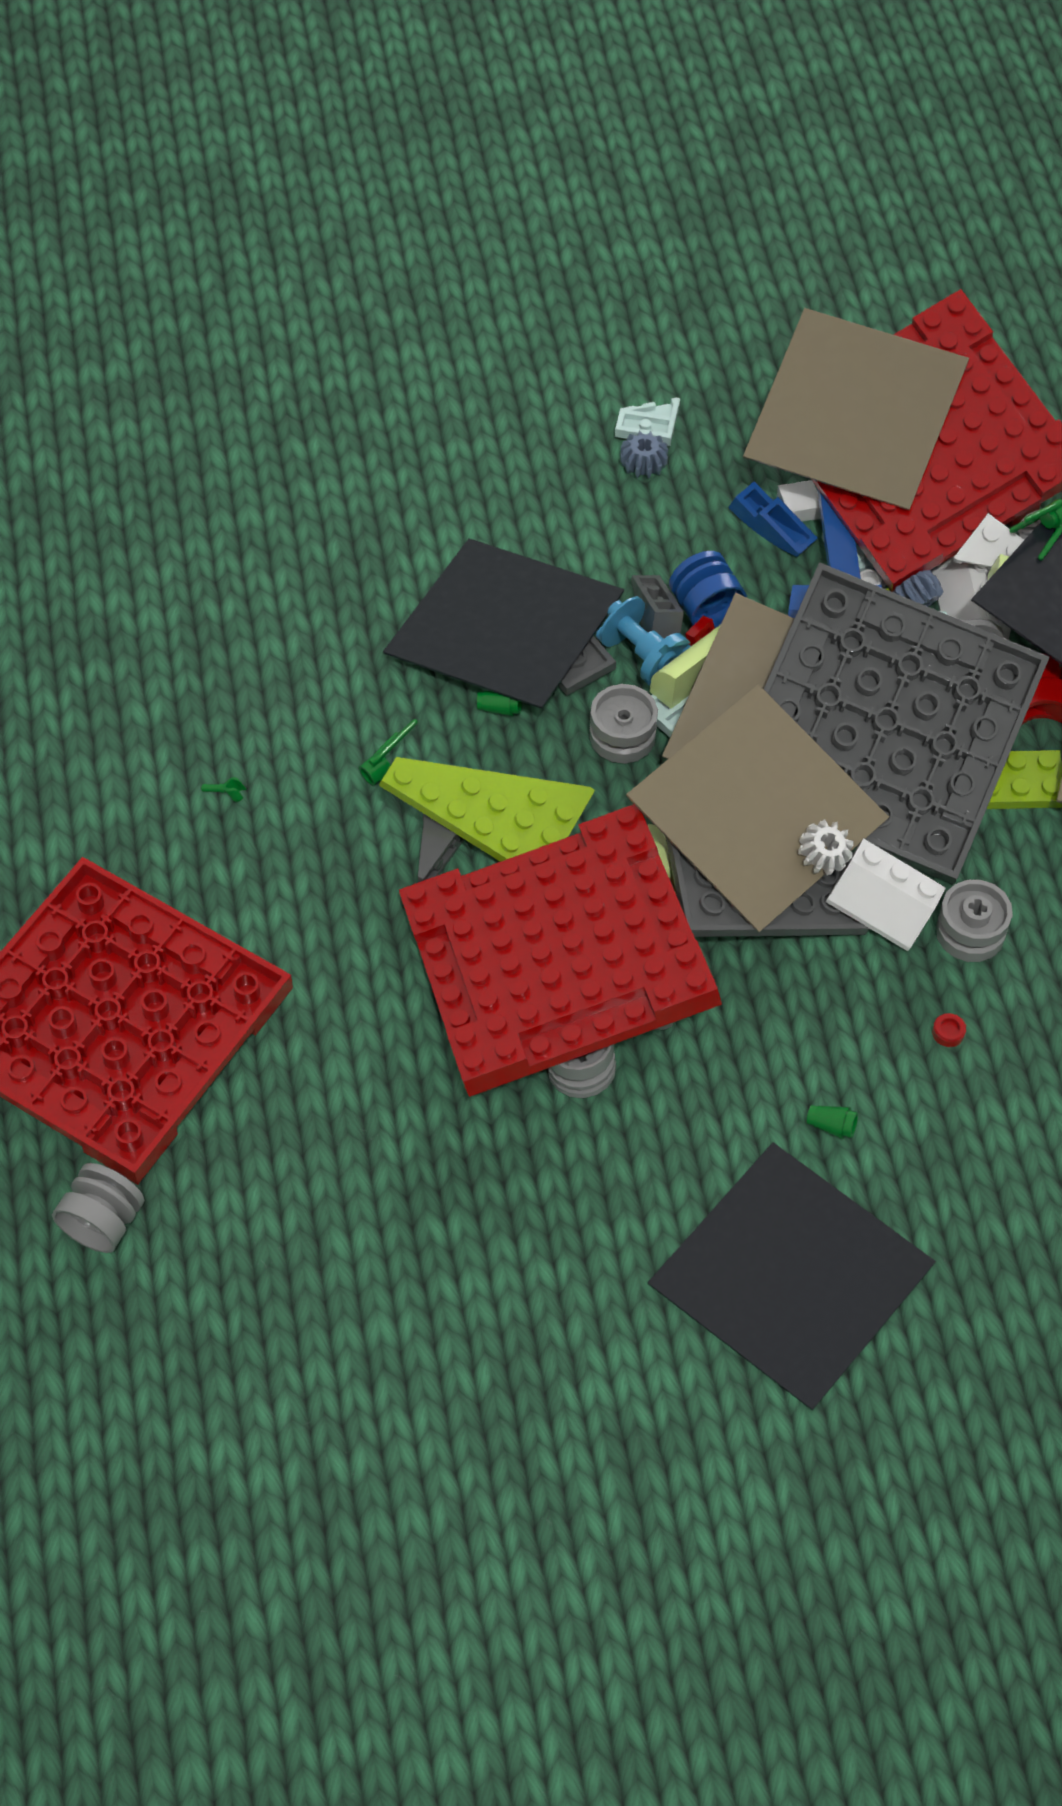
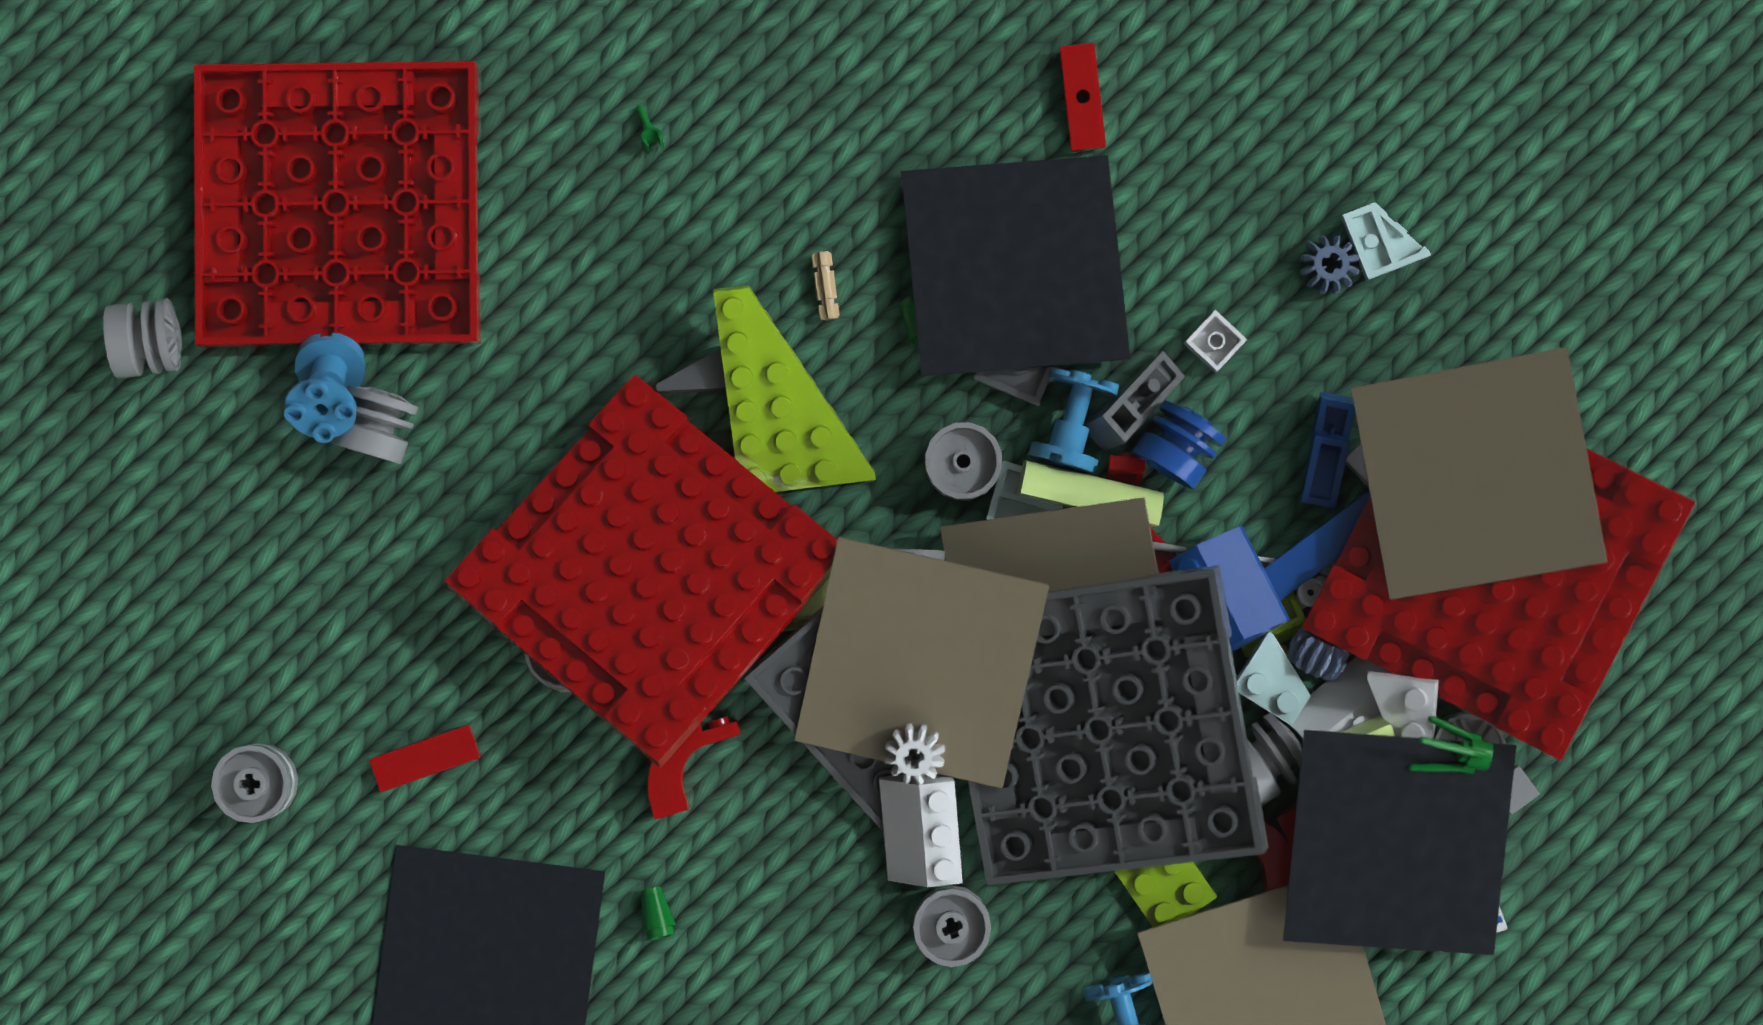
camera: 55 degrees right, 30 degrees up
green plant [359,719,418,786] -> none
red tile [932,1013,966,1047] -> none
none -> light grey wheel [211,743,299,823]
none -> dark azure piece [284,333,366,443]
none -> light grey wheel [330,386,419,465]
none -> red tile [369,724,482,793]
none -> red arch [648,716,742,820]
none -> tan axle [811,251,839,320]
none -> red tile [1059,43,1106,152]
none -> white piece [1183,310,1247,373]

